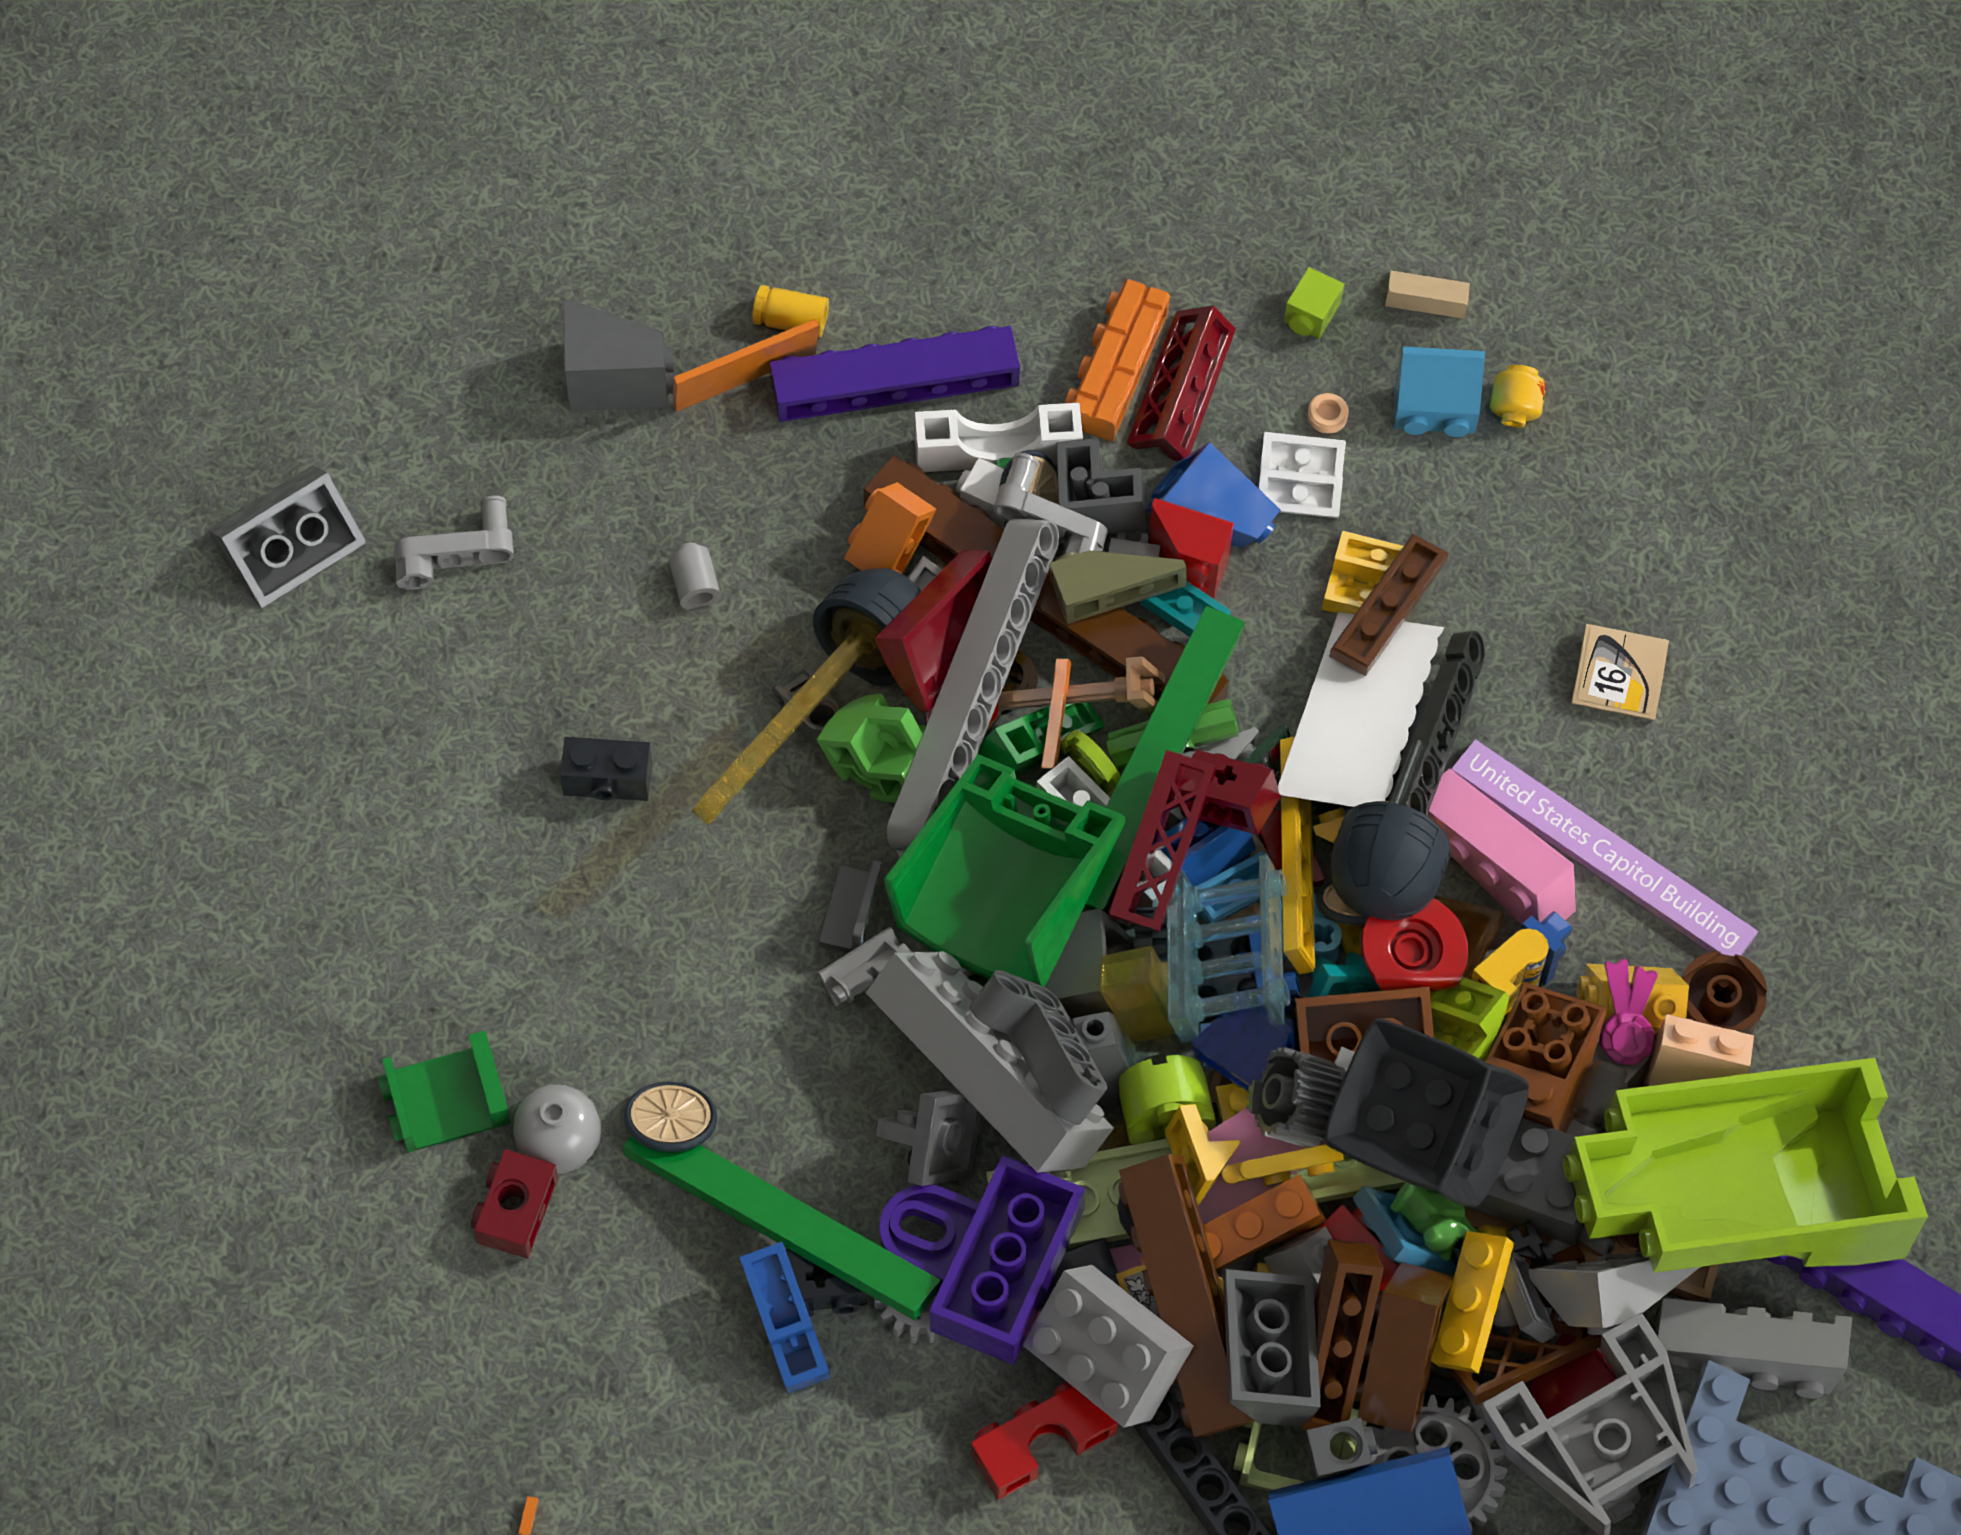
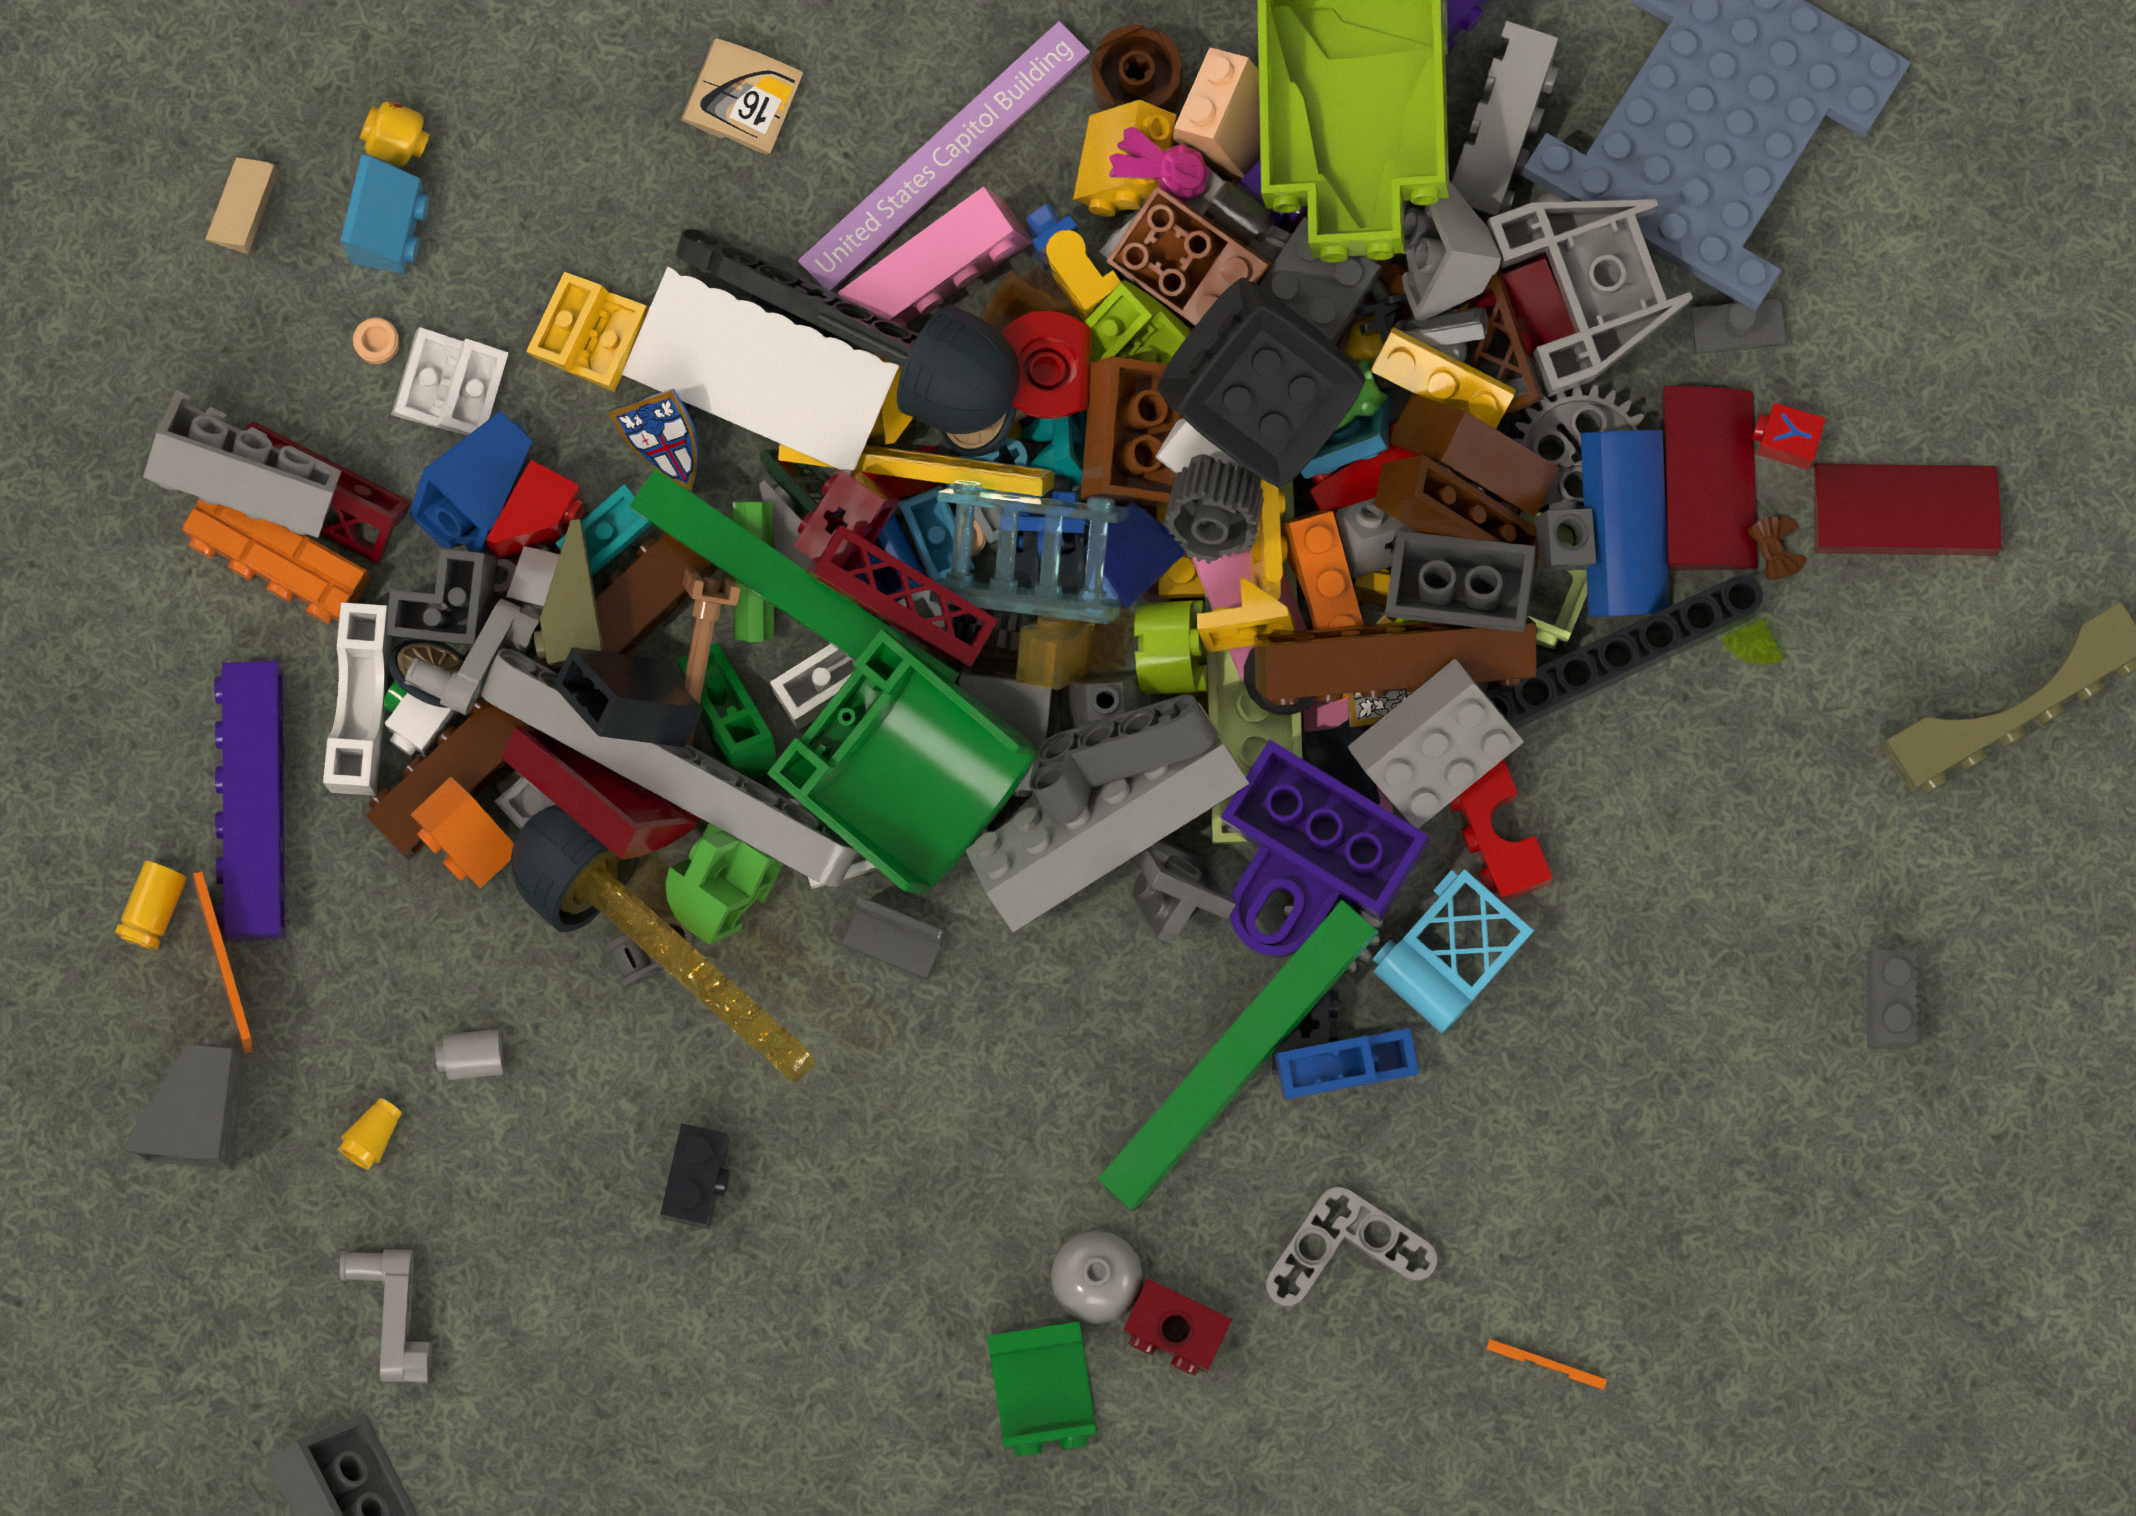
camera: 75 degrees left, 15 degrees up
tan wheel [623,1081,718,1152] -> none
light grey hinge [818,927,911,1006] -> none
orange piece [1041,659,1071,769] -> none
lime tile [1060,730,1121,798] -> none
lime brick [1284,267,1345,339] -> none
reddish brown tile [1329,534,1449,676] -> none
none -> light grey wedge [143,390,341,538]
none -> yellow cone [338,1098,402,1170]
none -> black brick [553,647,703,747]
none -> shield [607,388,699,491]
none -> light grey beam [1266,1187,1437,1307]
none -> medium azure piece [1372,869,1535,1035]

